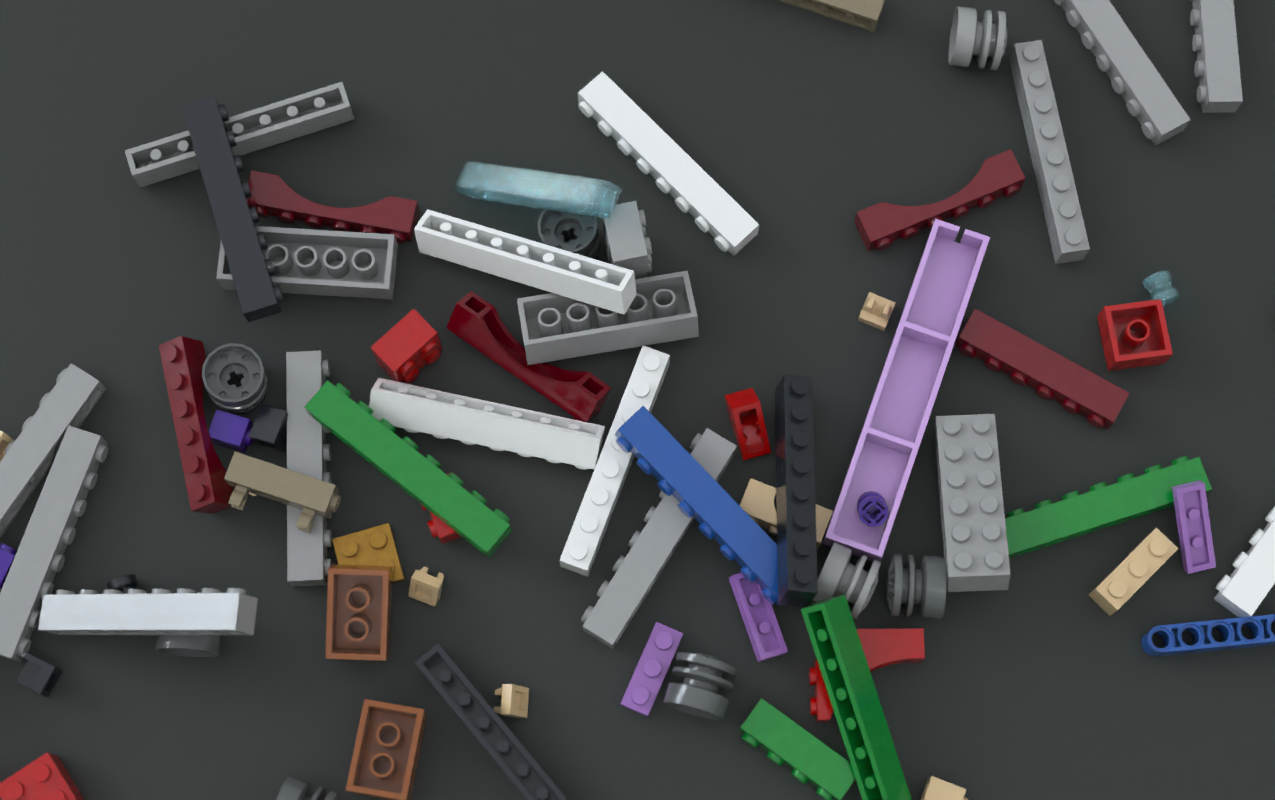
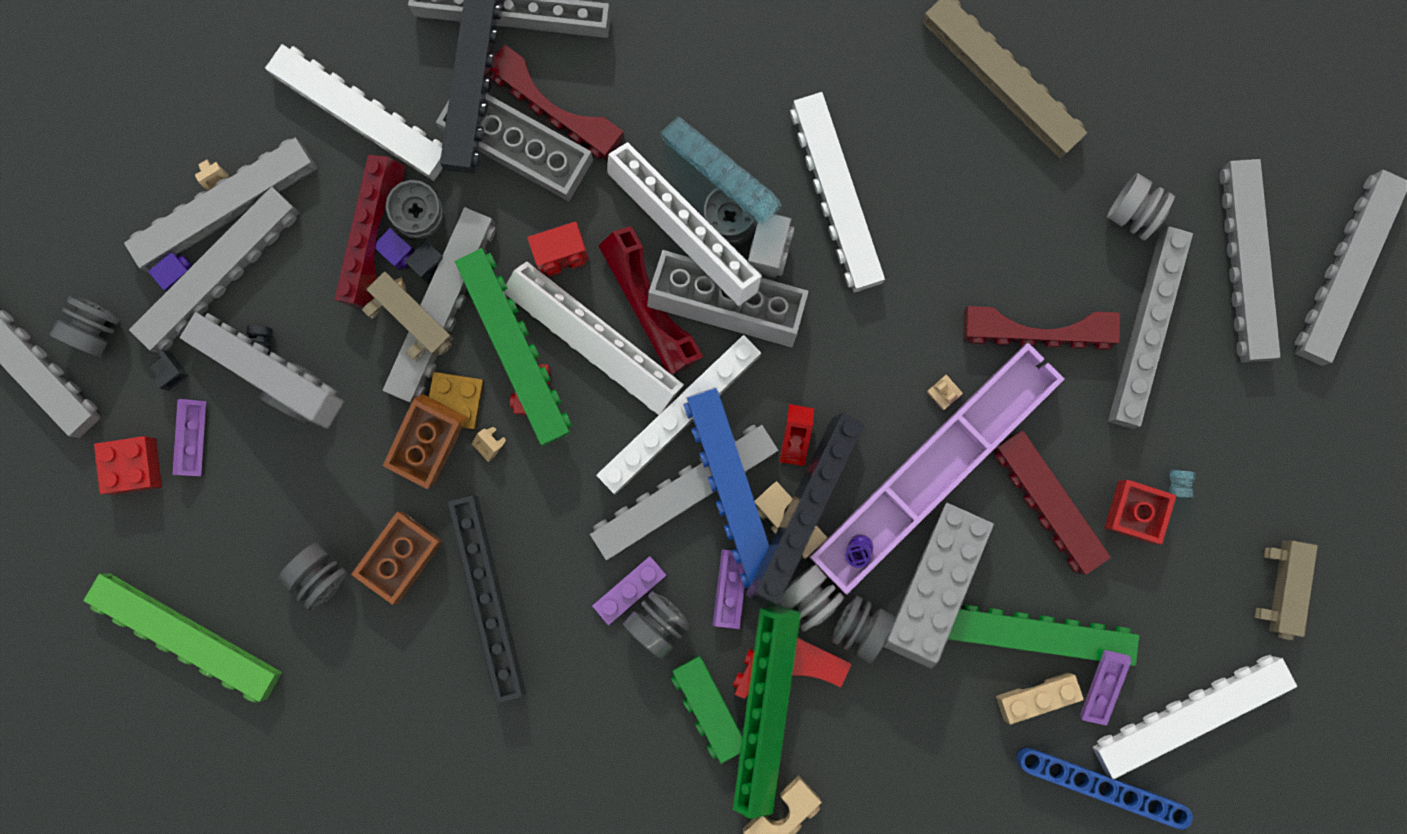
camera: 30 degrees right, 10 degrees up
tan tile [493,684,529,718] -> none
none -> medium lavender plate [172,399,206,476]
none -> white brick [265,44,443,181]

